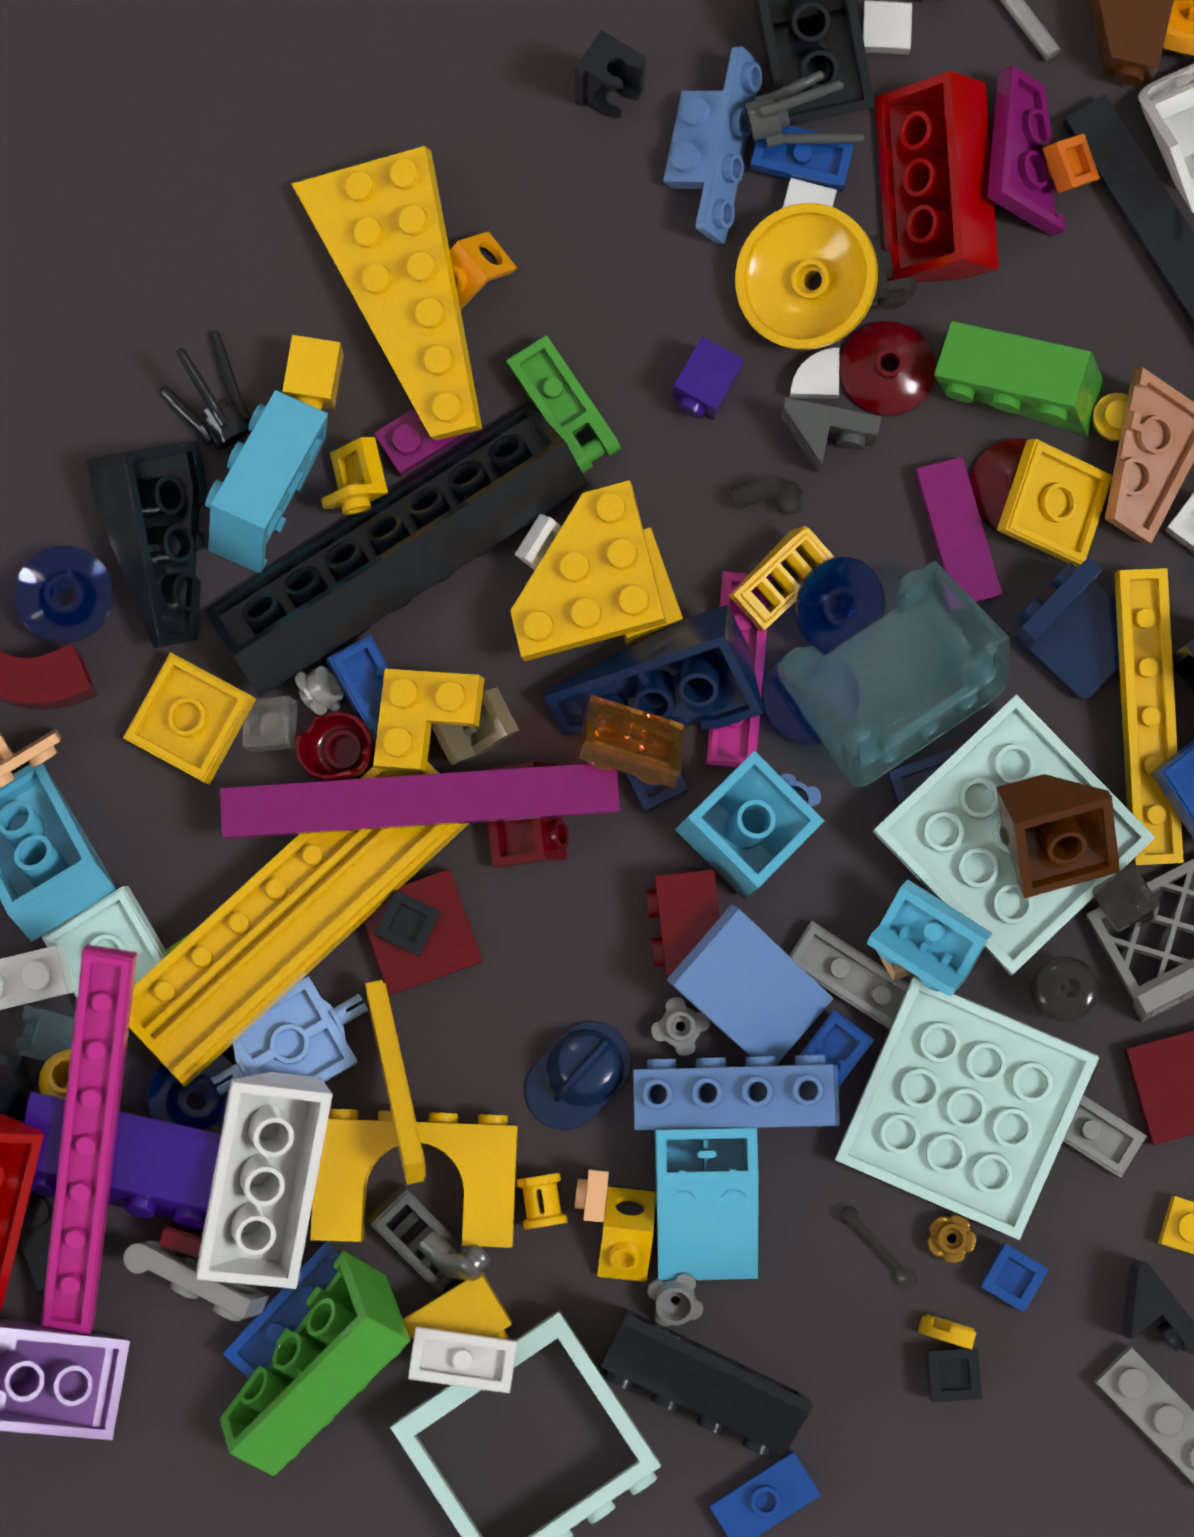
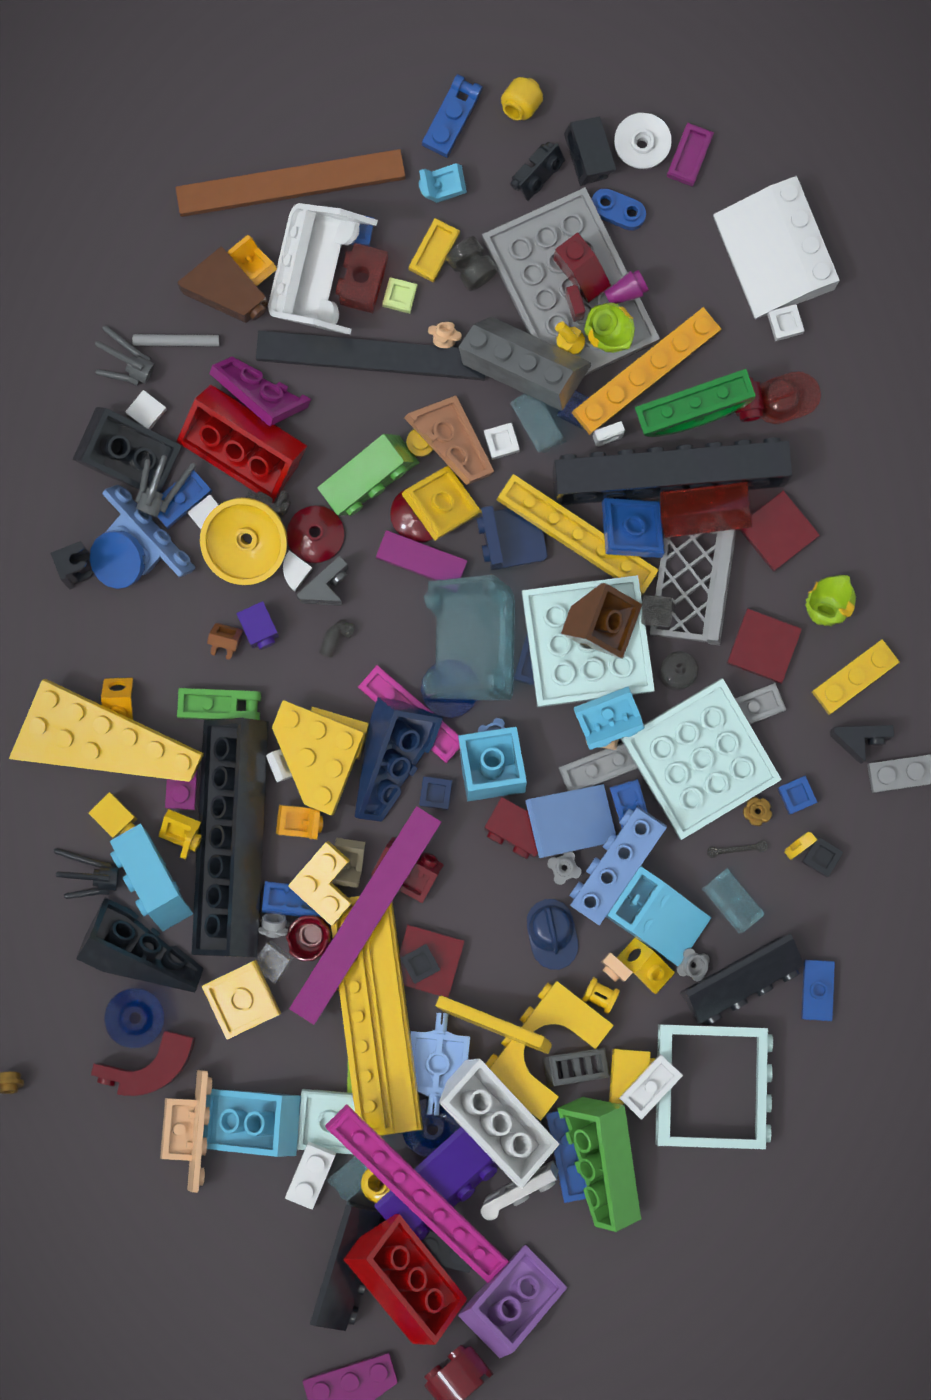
camera: 55 degrees left, 0 degrees up
dark red tile [159,1222,204,1258] -> none
flat silver arm [418,1230,491,1281] -> none
clear orange plate [579,695,684,788] -> none
yellow slope [729,526,836,631] -> none
clear blue dish [795,557,885,654] -> none
orange plate [1042,133,1100,194] -> none
none -> blue tile [90,530,145,589]
none -> dark orange tile [207,623,243,659]
none -> light orange bracket [276,805,323,840]
none -> clear light blue hinge [702,868,765,934]

